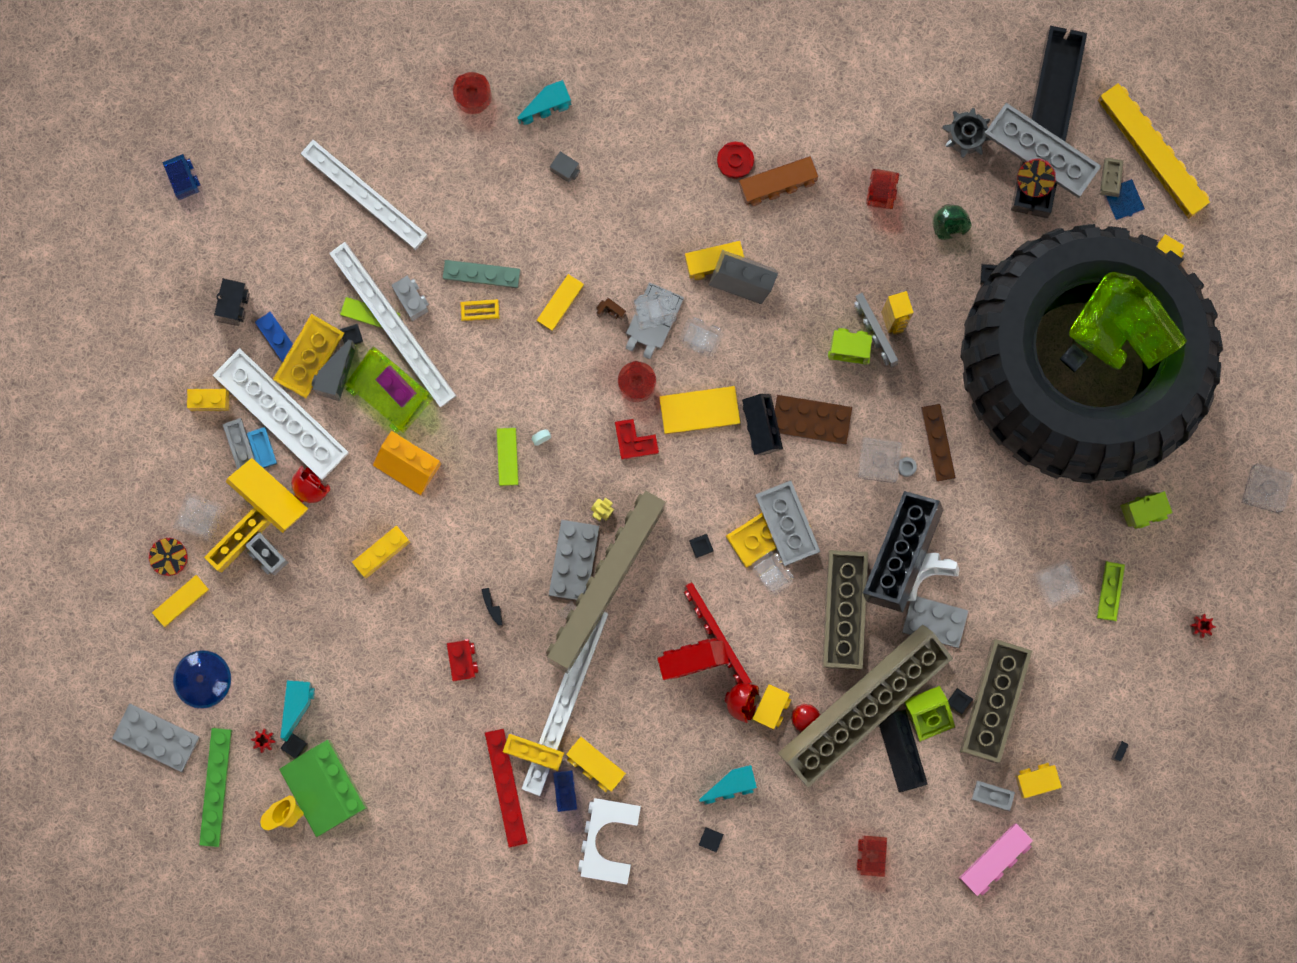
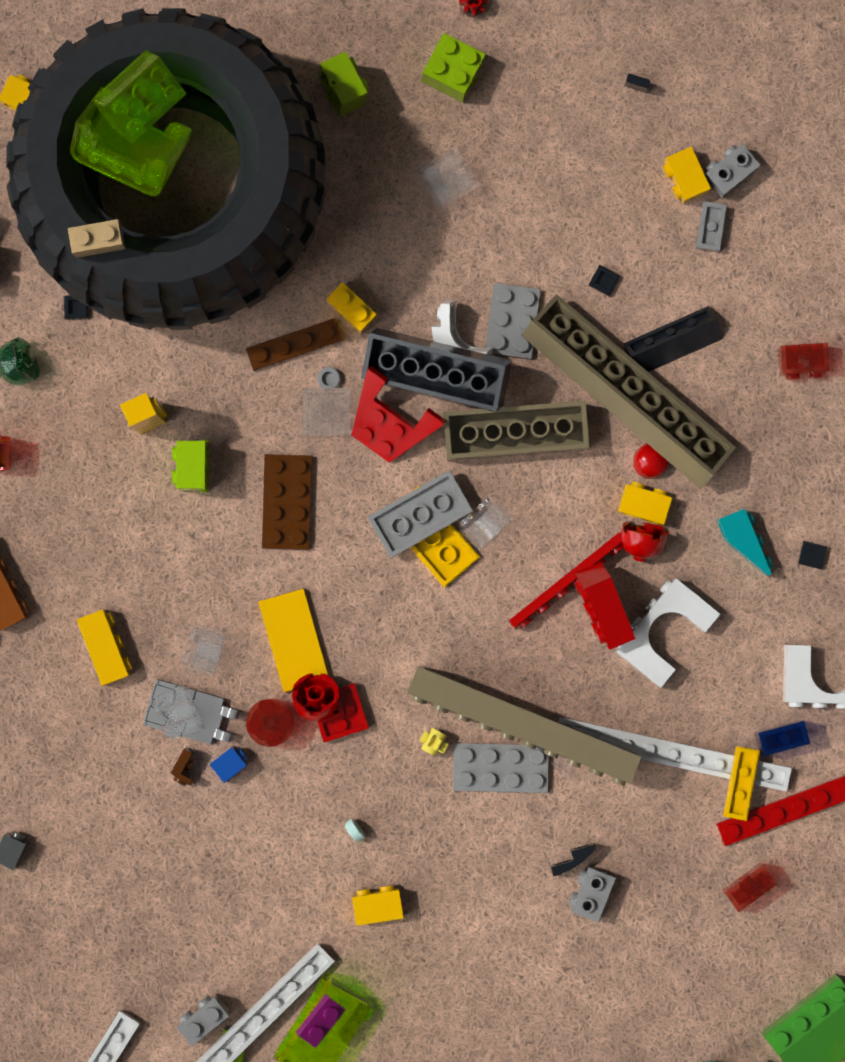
camera: 100 degrees left, 5 degrees up
yellow brick [352,525,410,579] -> none
light orange slope [373,431,441,496] -> none
sand green plate [443,260,520,288] -> none
red bracket [447,639,479,682] -> none
yellow tile [460,299,500,321] -> none
lime tile [497,428,519,486] -> none
yellow tile [537,274,584,331] -> none
yellow brick [566,737,626,792] -> none
black tile [689,534,714,558] -> none
dark grey slope [709,250,778,304] -> none
black brick [742,394,783,455] -> none
light grey plate [854,293,898,368] -> none
lime slope [904,686,955,741] -> none
dark tan brick [959,639,1032,763] -> none
bright pink brick [959,824,1033,896] -> none
black tile [1059,344,1088,373] -> none
lime tile [1097,561,1125,622] -> none
none -> tan brick [68,219,126,258]
none -> blue brick [209,746,248,783]
none -> red cylinder [292,673,340,722]
none -> yellow brick [326,282,377,334]
none -> red wing [351,366,446,463]
none -> yellow brick [352,885,404,926]
none -> lime brick [421,33,485,103]
none -> light grey brick [568,866,616,922]
none -> white arch [615,578,720,688]
none -> light grey brick [705,144,760,198]
none -> clear red brick [722,863,777,912]

